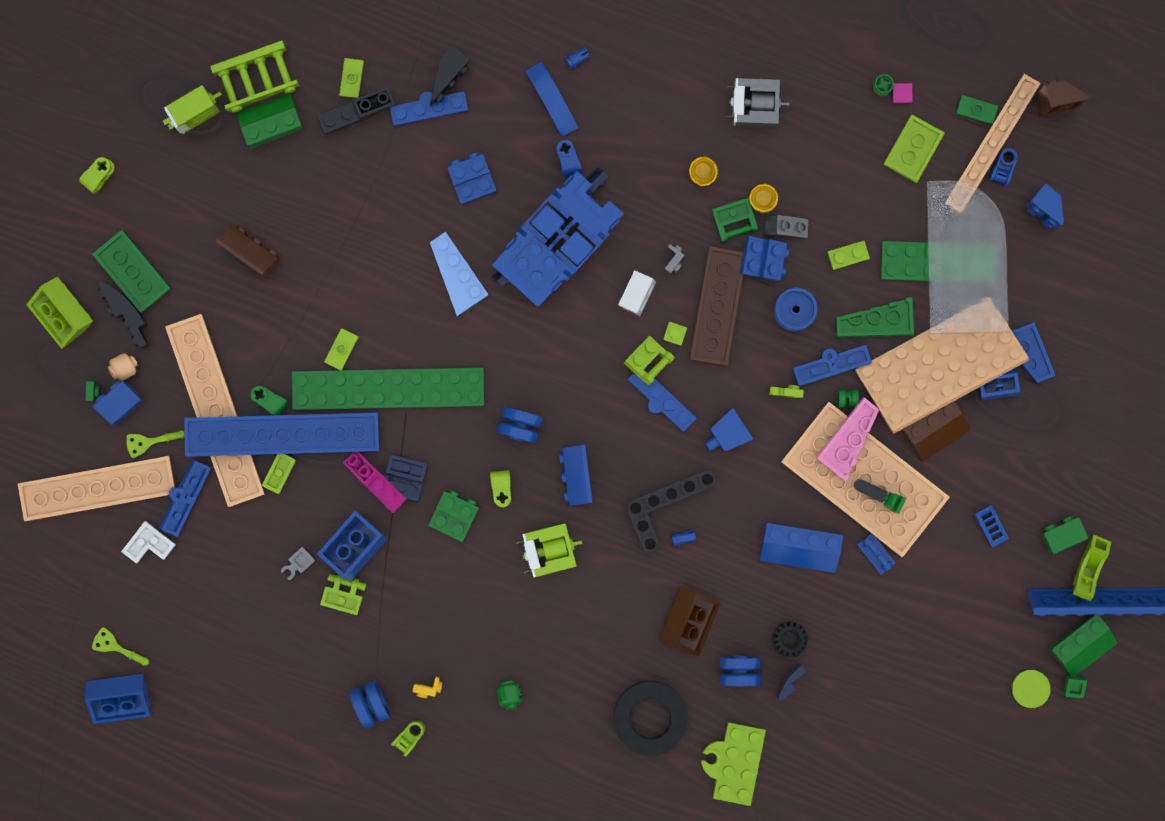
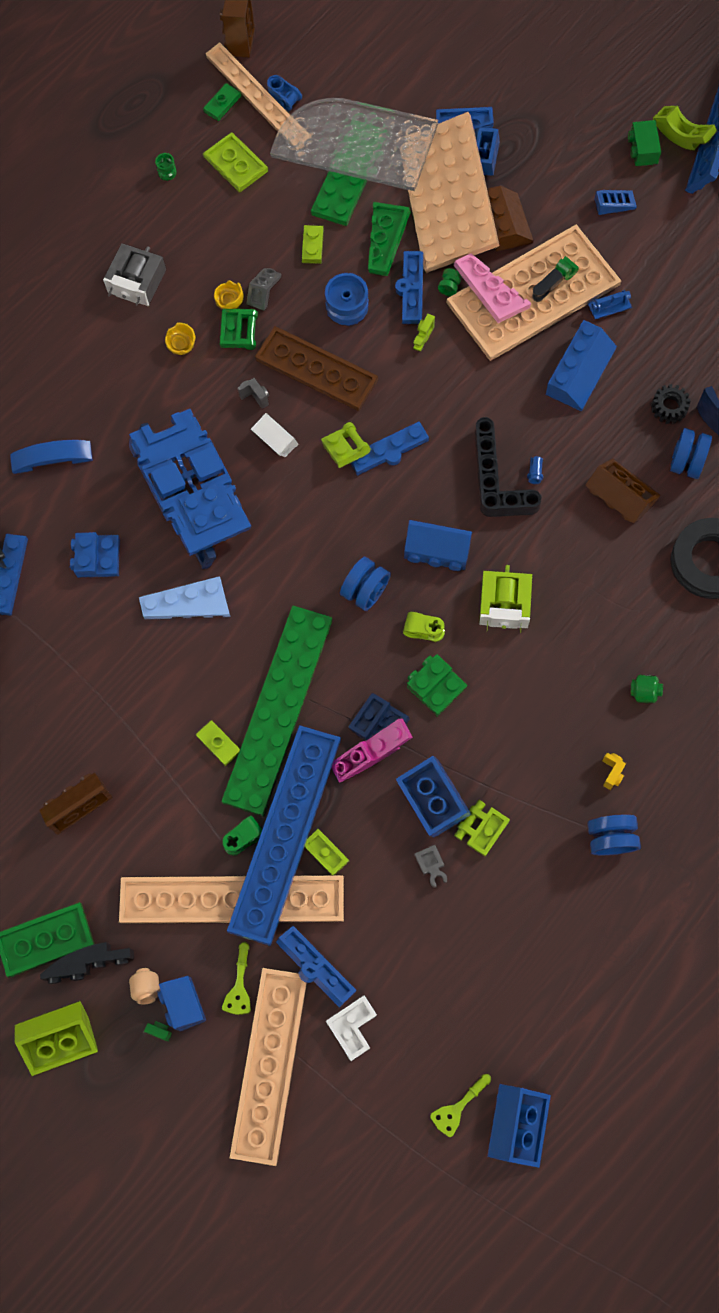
camera: 70 degrees left, 15 degrees down
lime piece [391,720,425,757] -> none
blue piece [556,140,583,178] -> none
blue pin [565,47,590,69] -> none
lime plate [663,322,687,346] -> none
blue torso [704,409,753,452] -> none
blue plate [740,236,789,281] -> none
dark pink tile [892,83,912,104] -> none
blue slope [1025,183,1064,230] -> none

